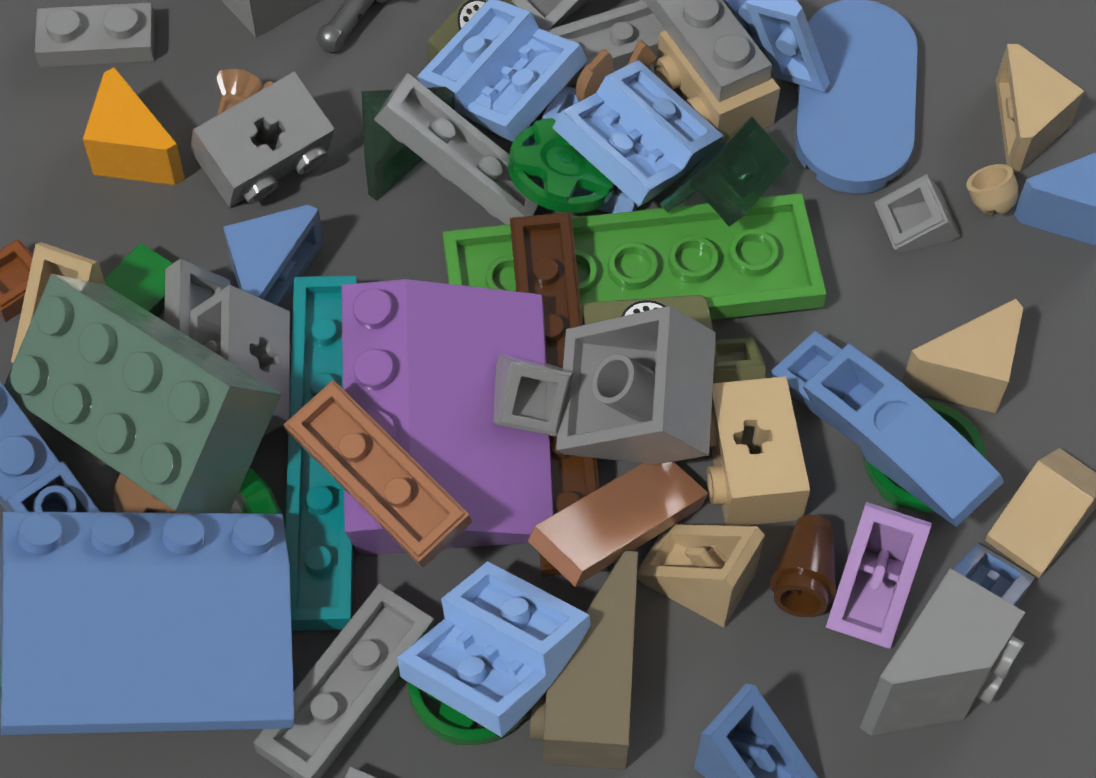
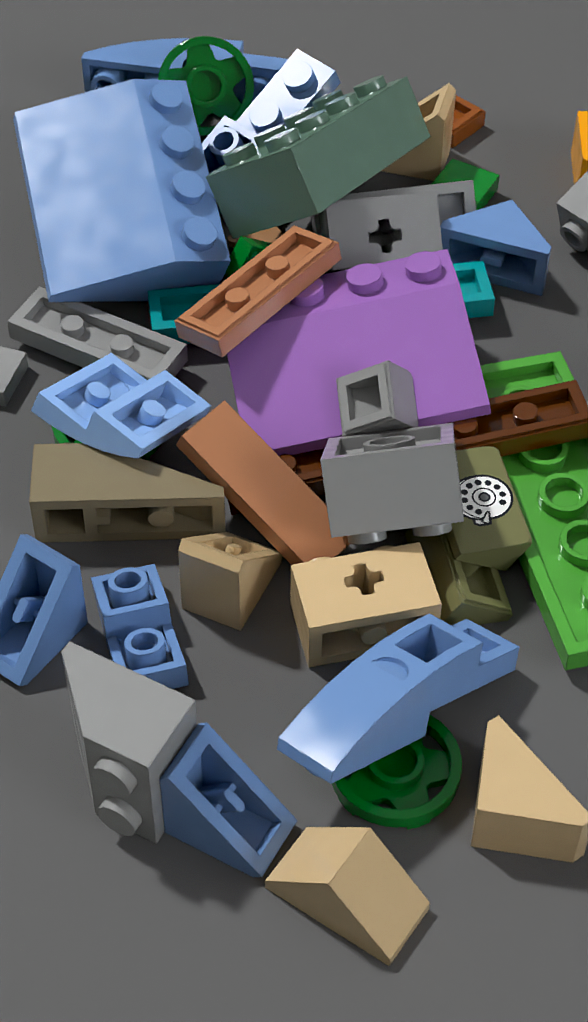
camera: 85 degrees right, 10 degrees down
reddish brown cone [770,515,837,617] -> none
lavender slope [825,502,932,649] -> none
none -> medium blue slope [91,564,189,689]

